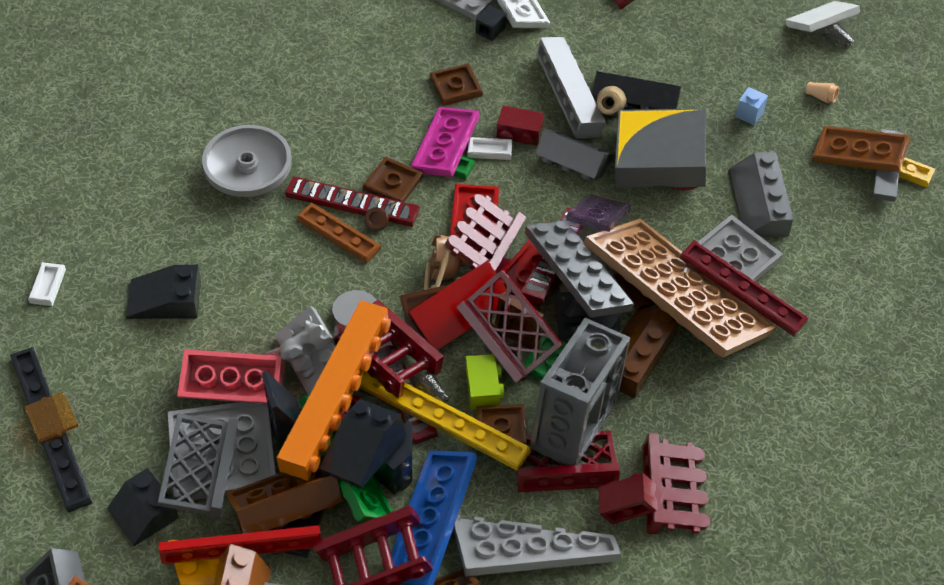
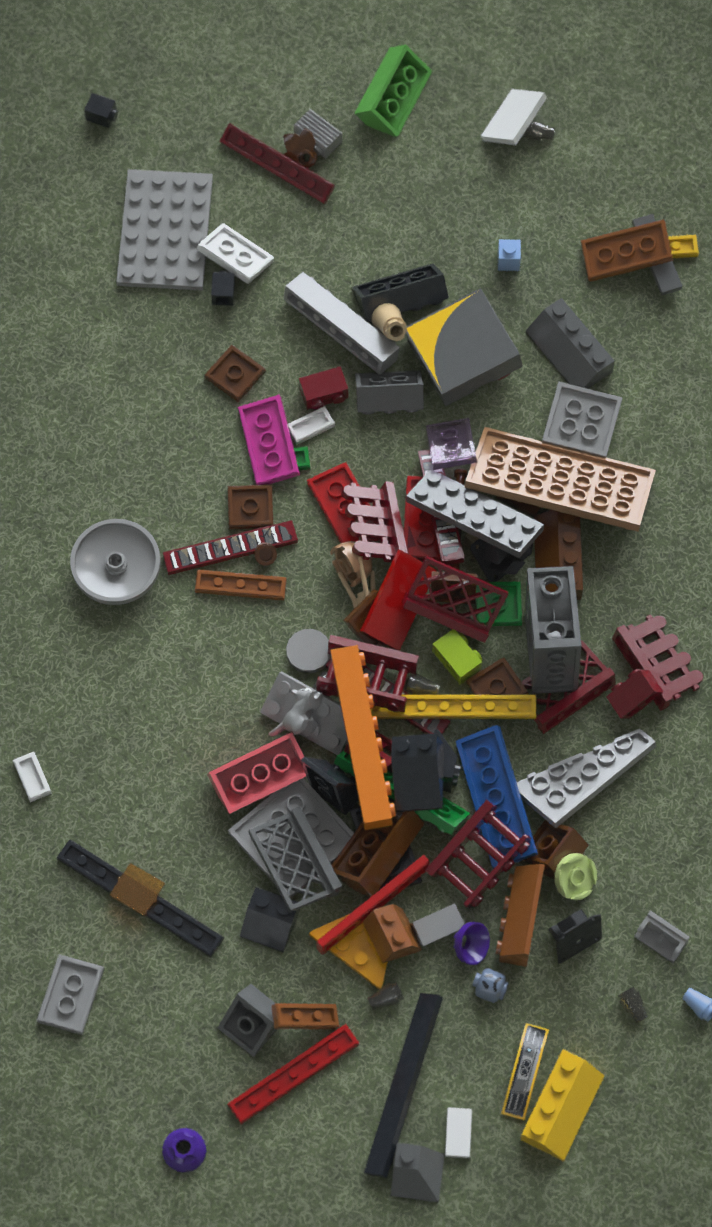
camera: 30 degrees left, 15 degrees up
black slope [126,264,201,319] -> none
dark red tile [680,240,809,337] -> none
light nougat cone [806,82,839,104] -> none

